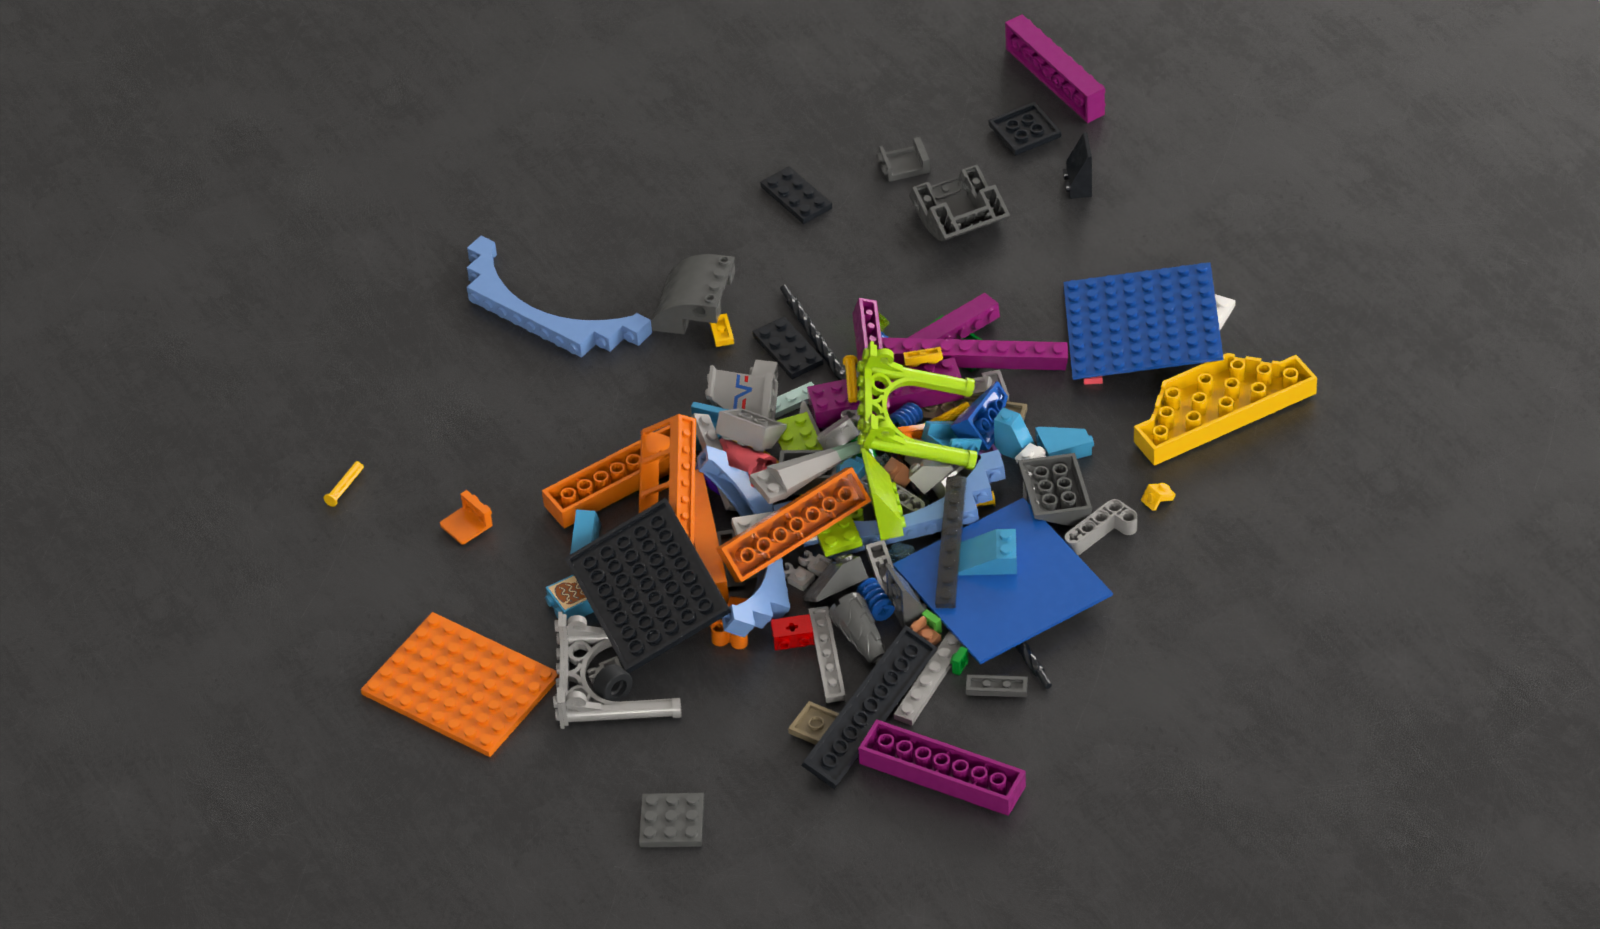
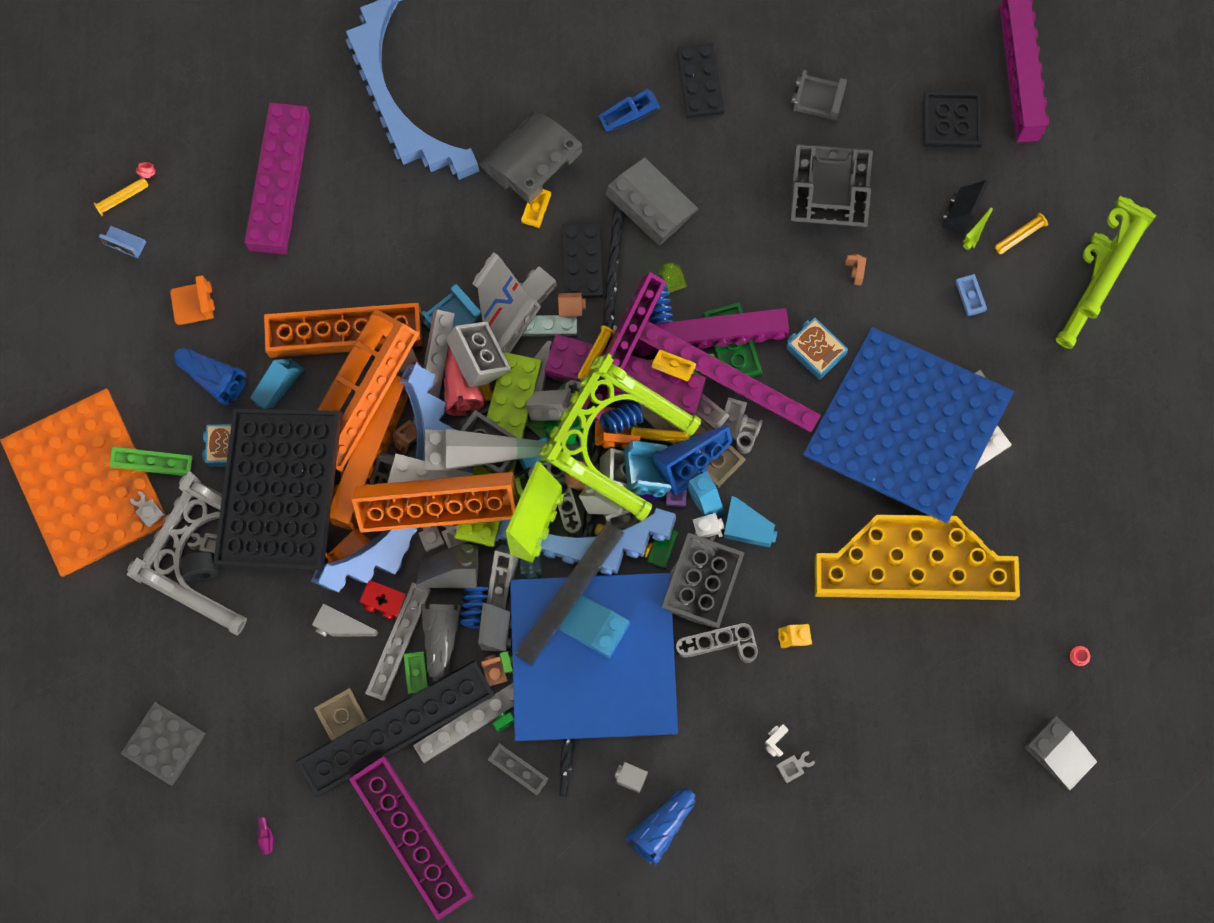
camera: 30 degrees right, 30 degrees up
none -> medium blue panel [99,226,146,258]
none -> bright green plate [110,447,192,476]
none -> light grey plate [130,491,164,528]
none -> coral plate [136,162,155,178]
none -> blue cone [174,348,247,405]
none -> magenta brick [244,103,310,255]
none -> magenta piece [257,817,273,855]
none -> light grey slope [312,604,379,637]
none -> nougat bracket [391,420,417,454]
none -> bright green plate [404,651,428,695]
none -> nougat brick [558,293,586,317]
none -> blue slope [598,89,661,132]
none -> dark grey slope [605,158,698,246]
none -> light grey brick [615,762,648,794]
none -> blue cone [625,788,696,866]
none -> green tile [647,530,679,569]
none -> light grey piece [735,414,763,454]
none -> white bracket [765,725,789,757]
none -> light grey plate [776,751,815,784]
none -> brick [786,318,848,381]
none -> nougat bracket [845,254,866,286]
none -> medium blue plate [955,274,987,316]
none -> lime piece [963,207,993,250]
none -> yellow axle [995,213,1048,254]
none -> slope [1024,716,1097,791]
none -> lime arch [1055,196,1156,349]
none -> coral plate [1070,646,1090,666]

